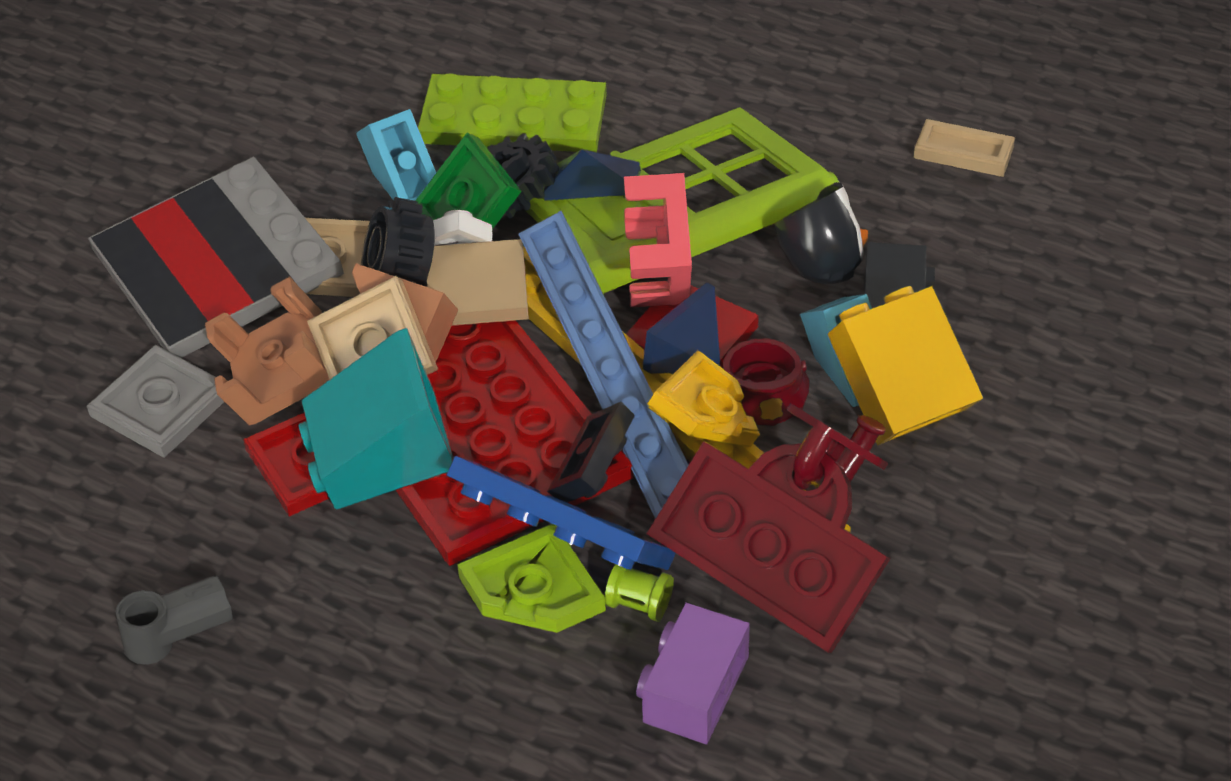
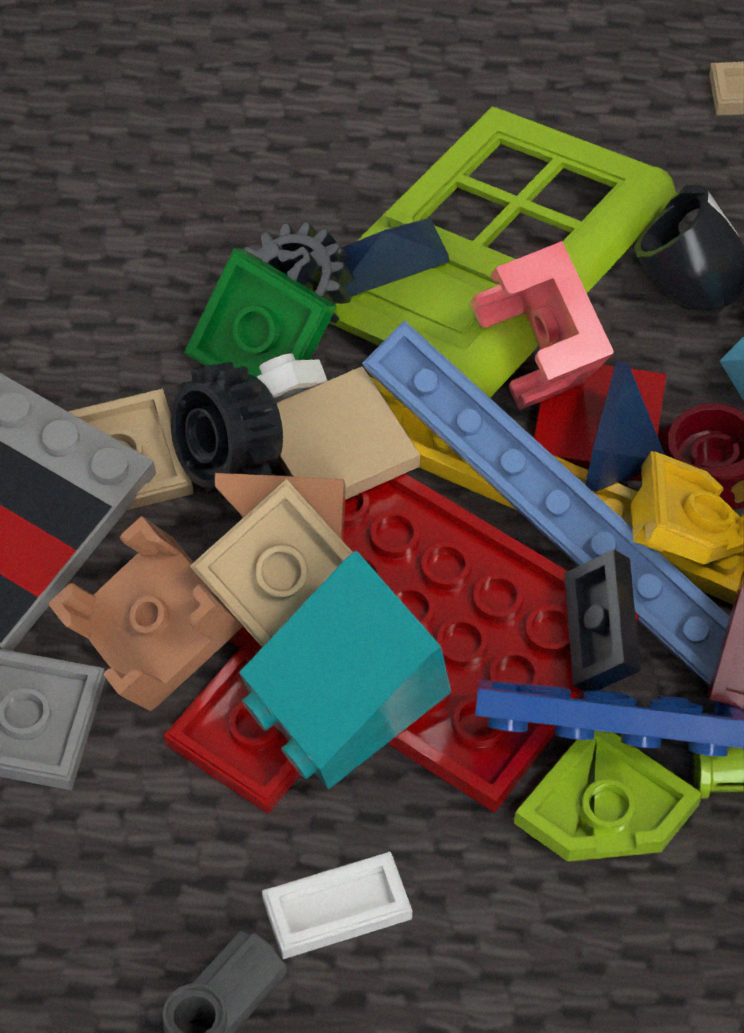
camera: 25 degrees left, 10 degrees up
medium azure slope [356,109,436,201] -> none
lime plate [418,74,607,152] -> none
none -> white tile [262,852,412,959]

